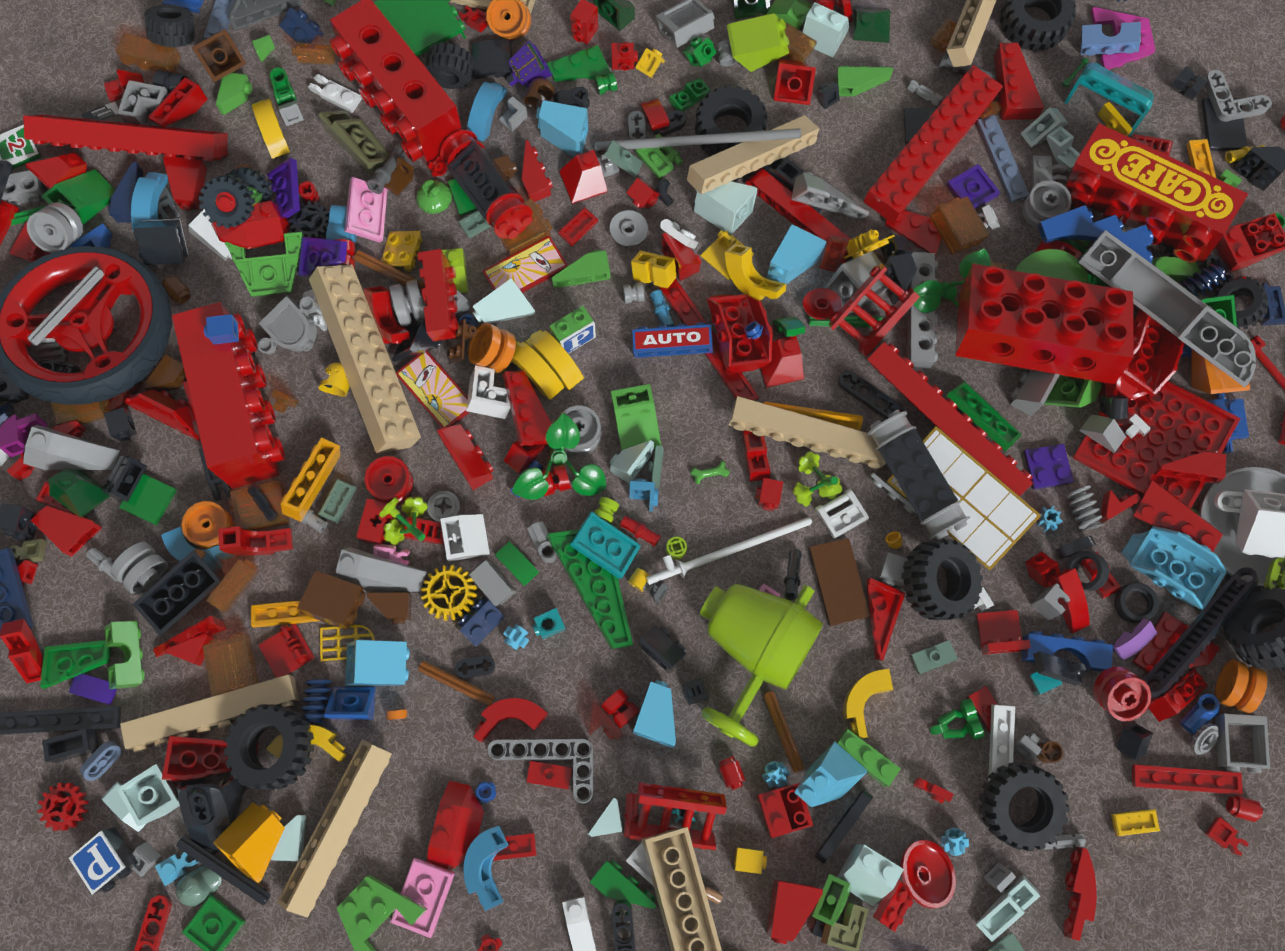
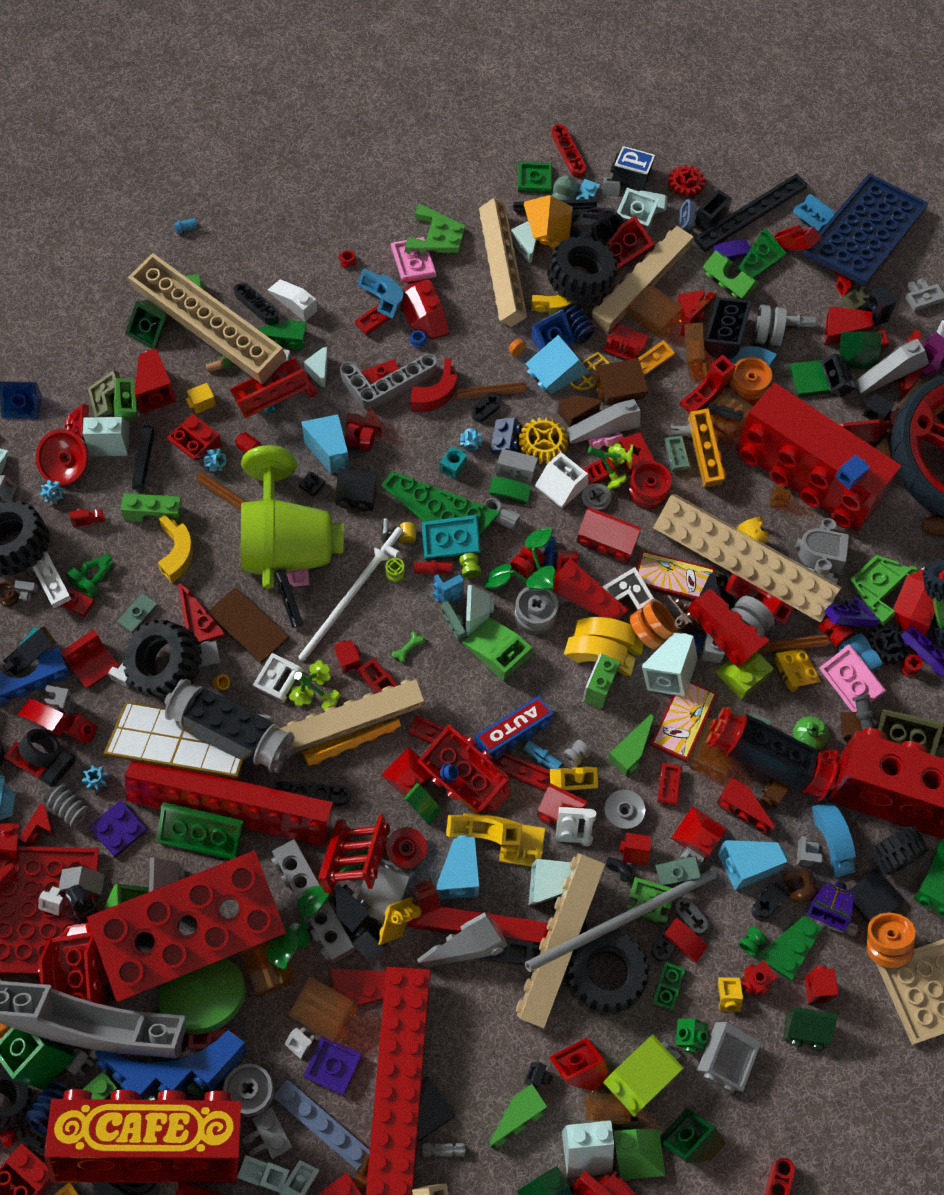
camera: 145 degrees right, 10 degrees down
red plate [458,6,488,33] -> none
medium azure slope [795,741,868,807] -> none

